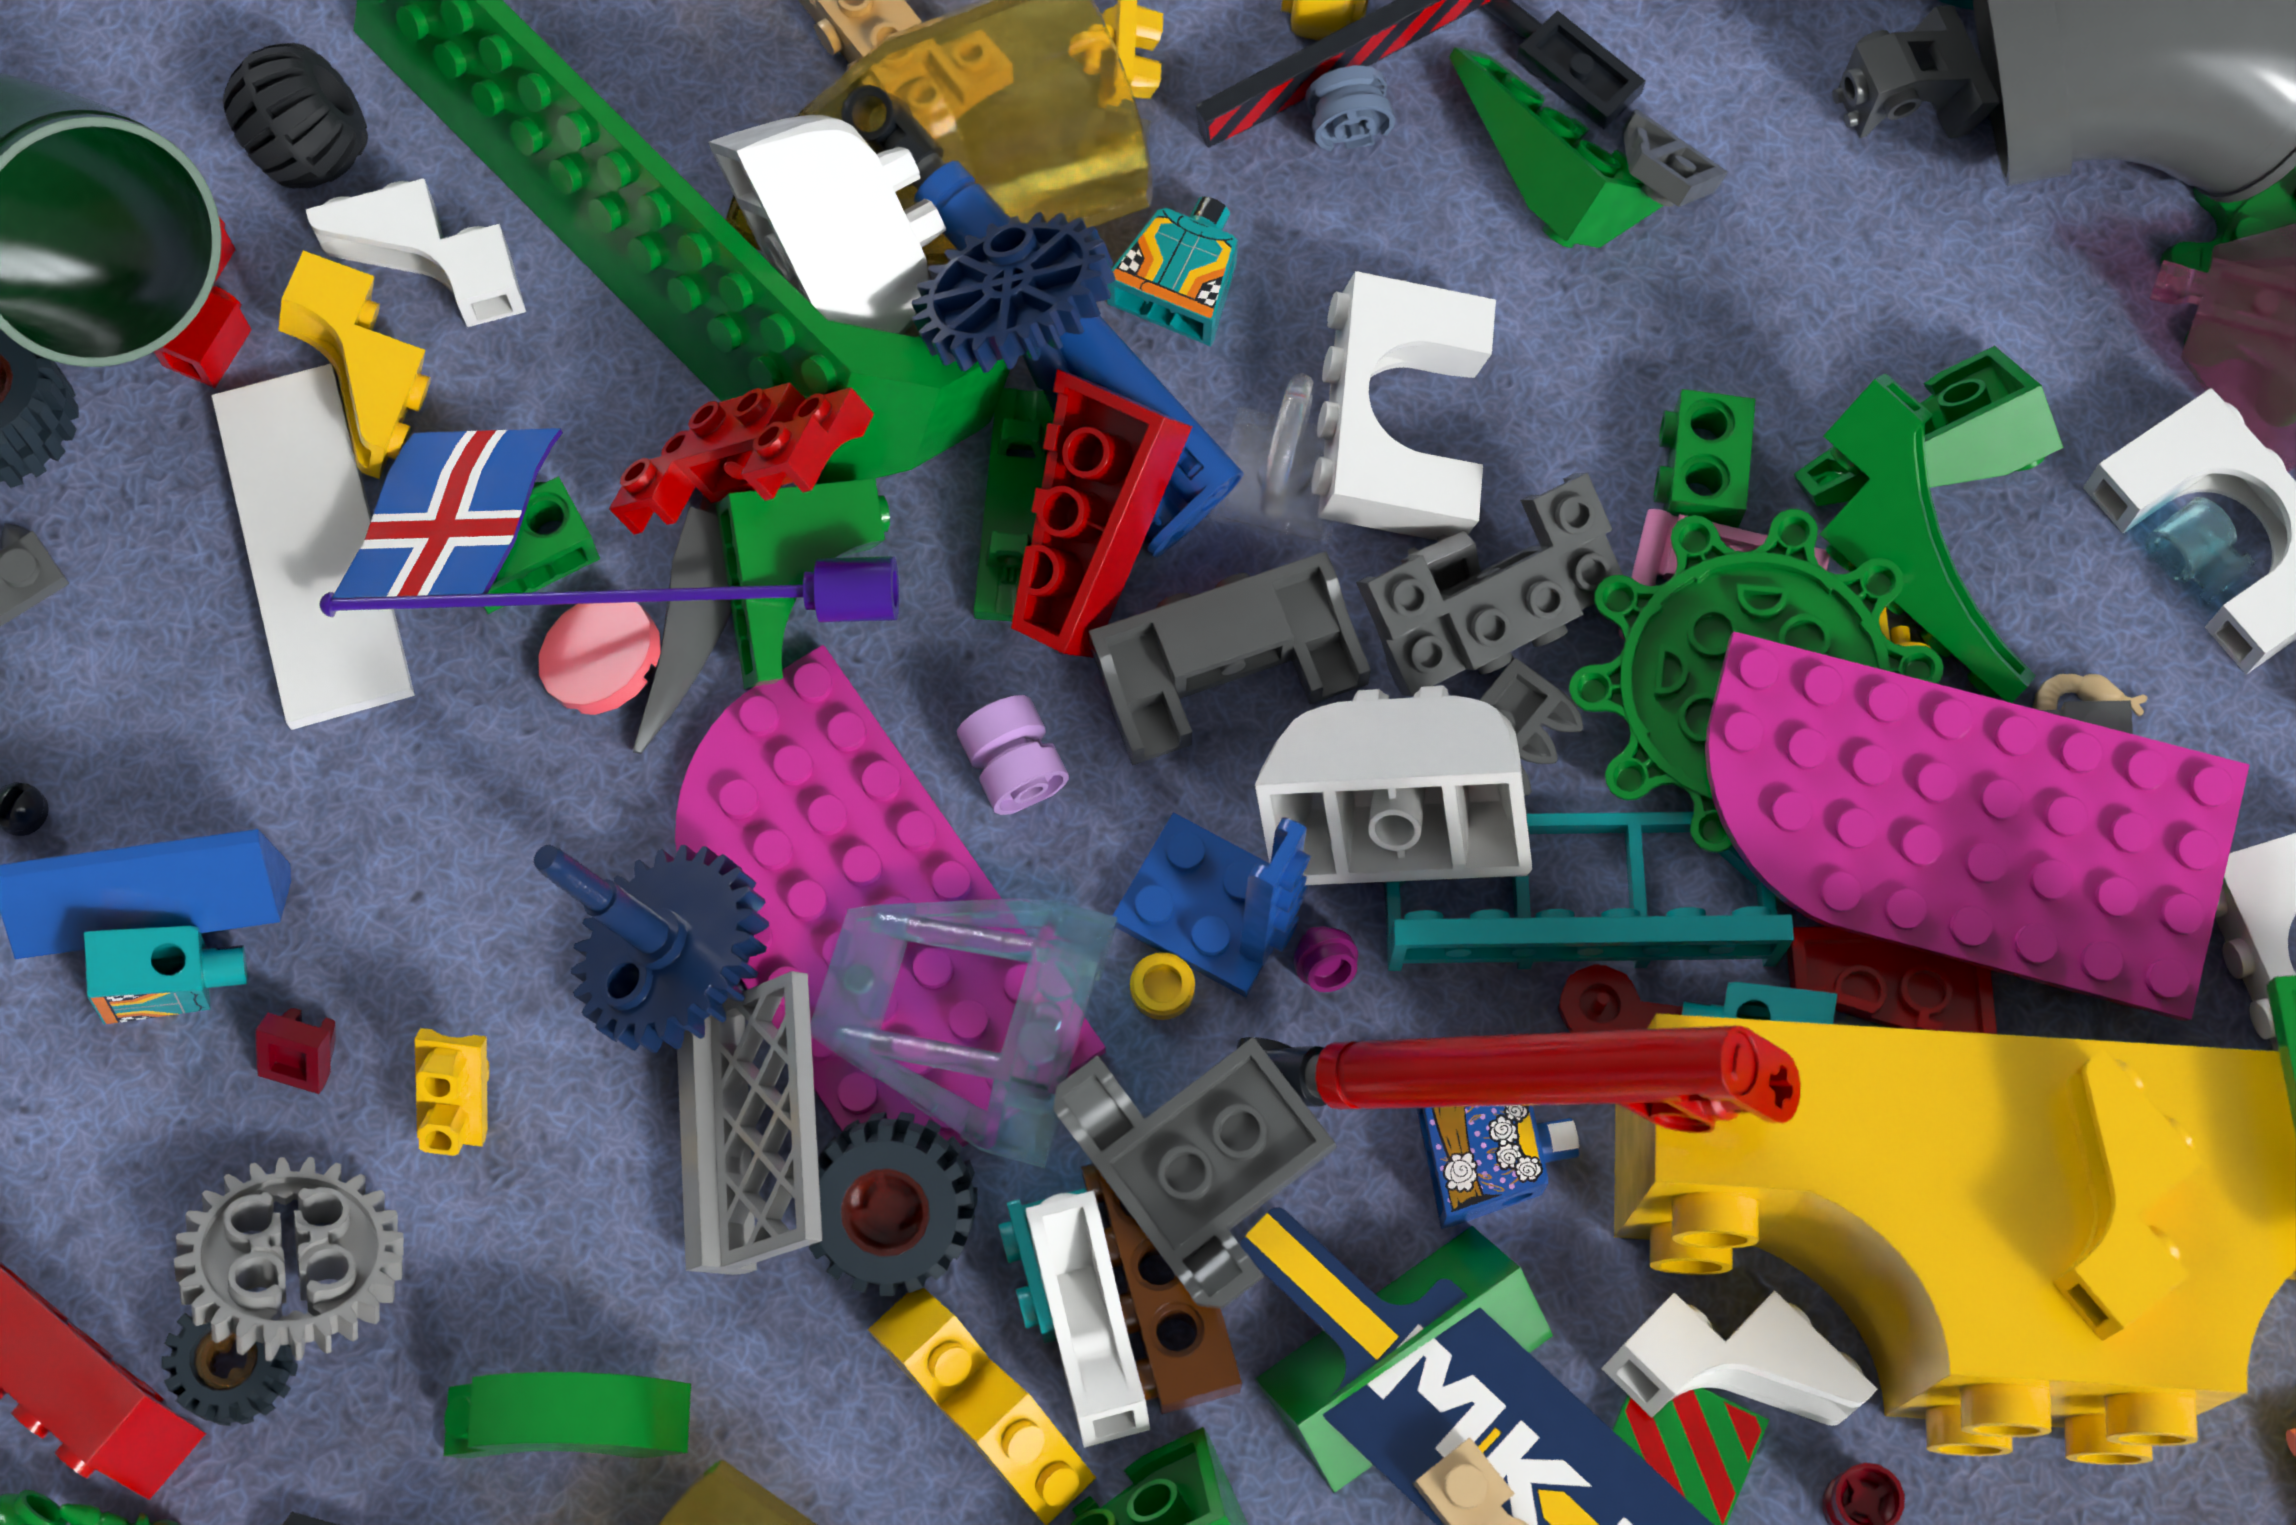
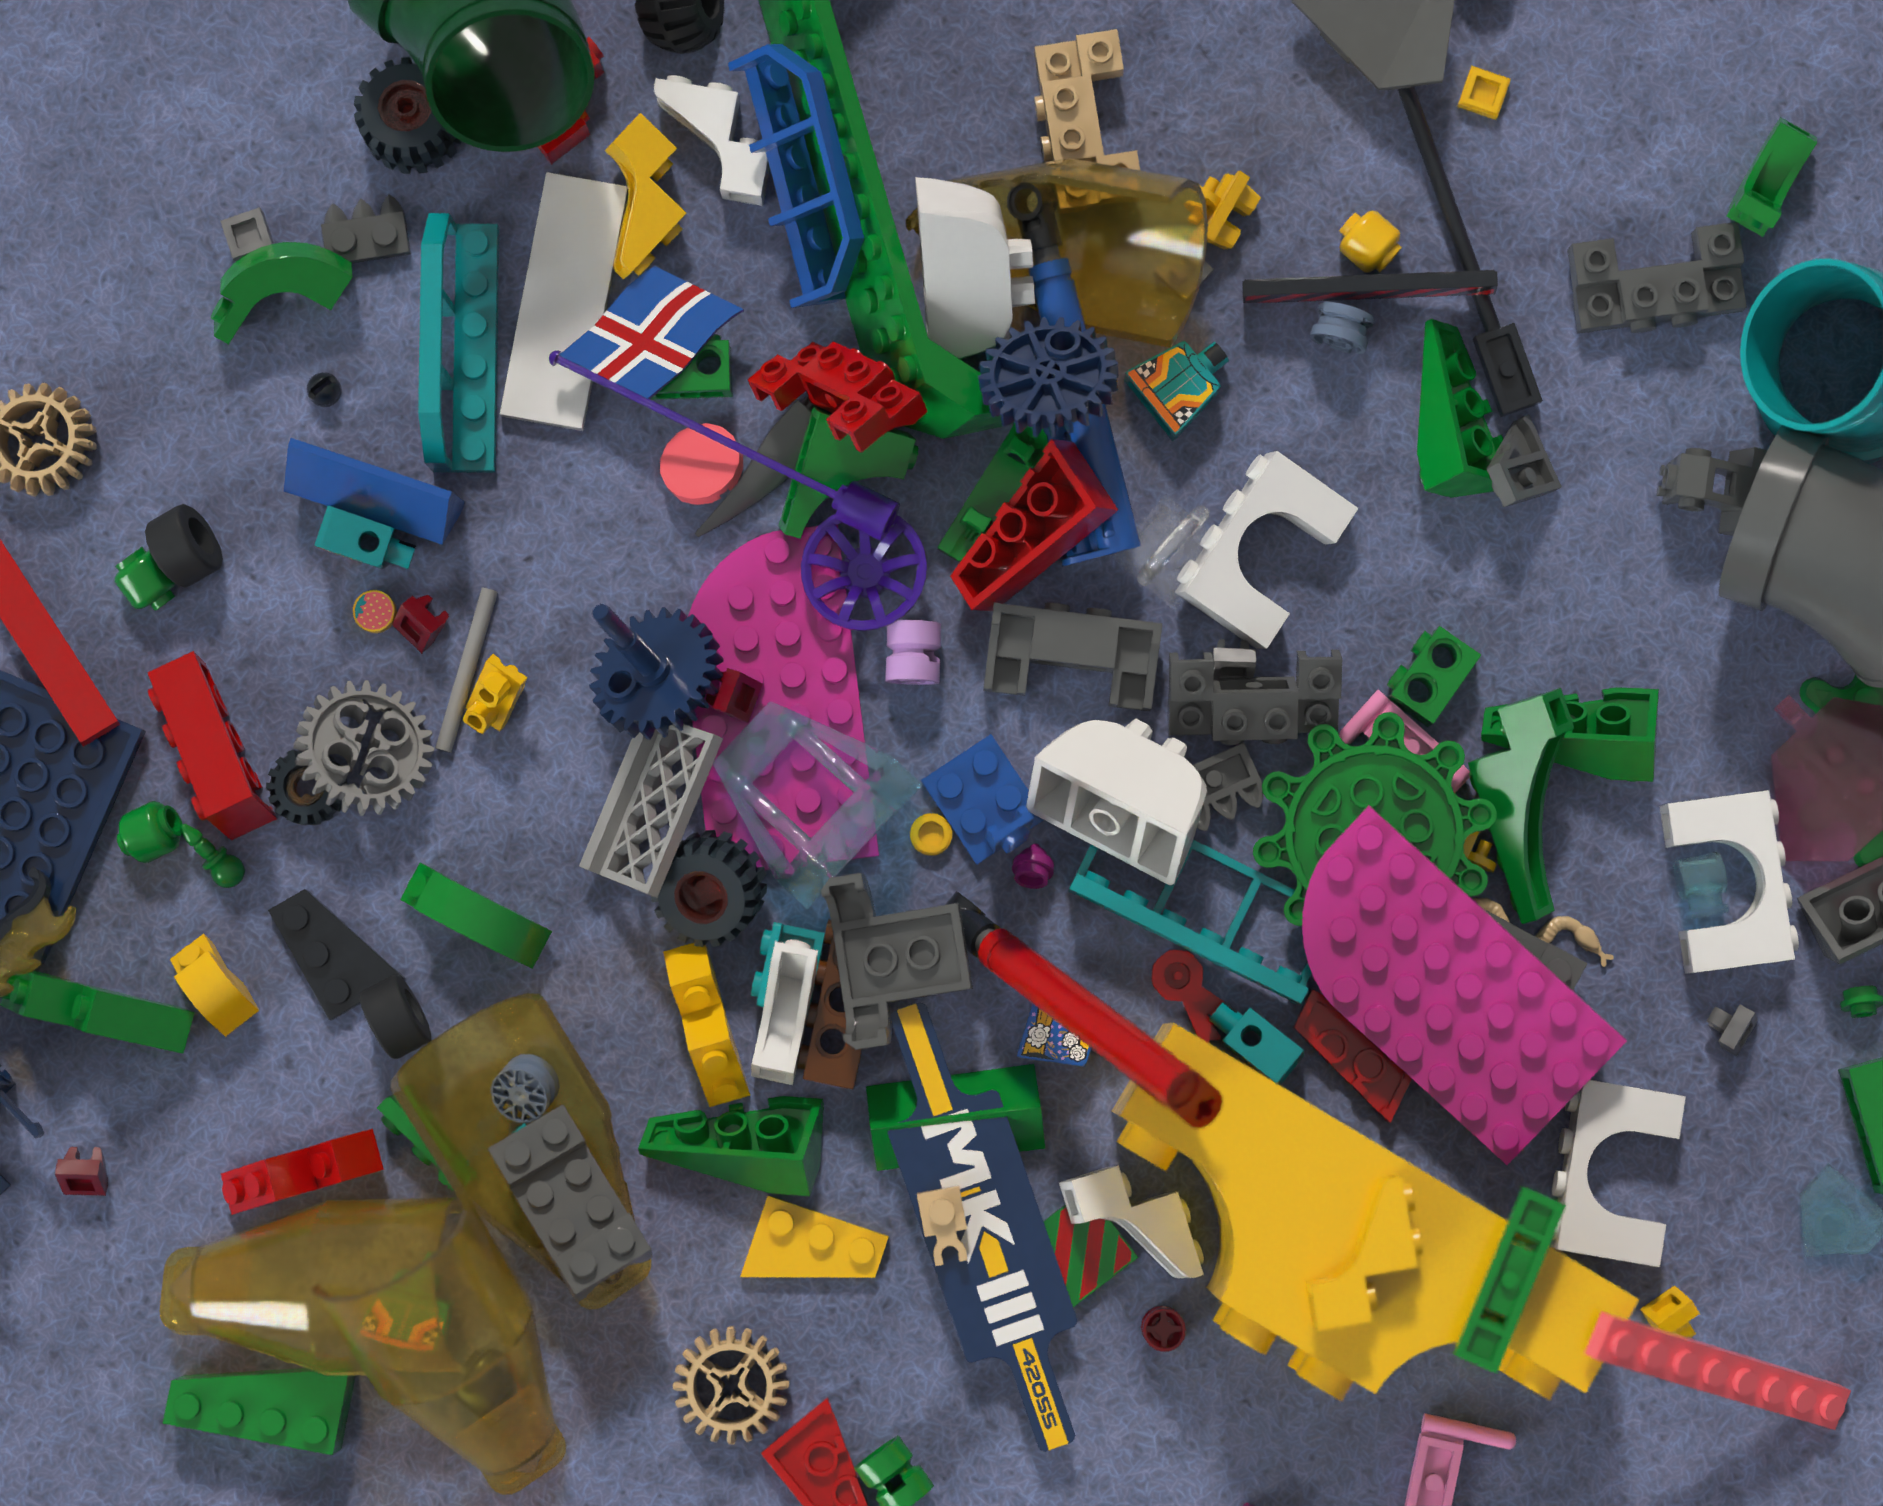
camera: 30 degrees right, 15 degrees up
none -> coral tile [353,590,397,633]
none -> teal plate [418,213,499,473]
none -> light grey bar [435,587,498,753]
none -> dark red tile [706,668,763,723]
none -> blue plate [728,44,864,308]
none -> dark purple wheel [801,514,927,631]

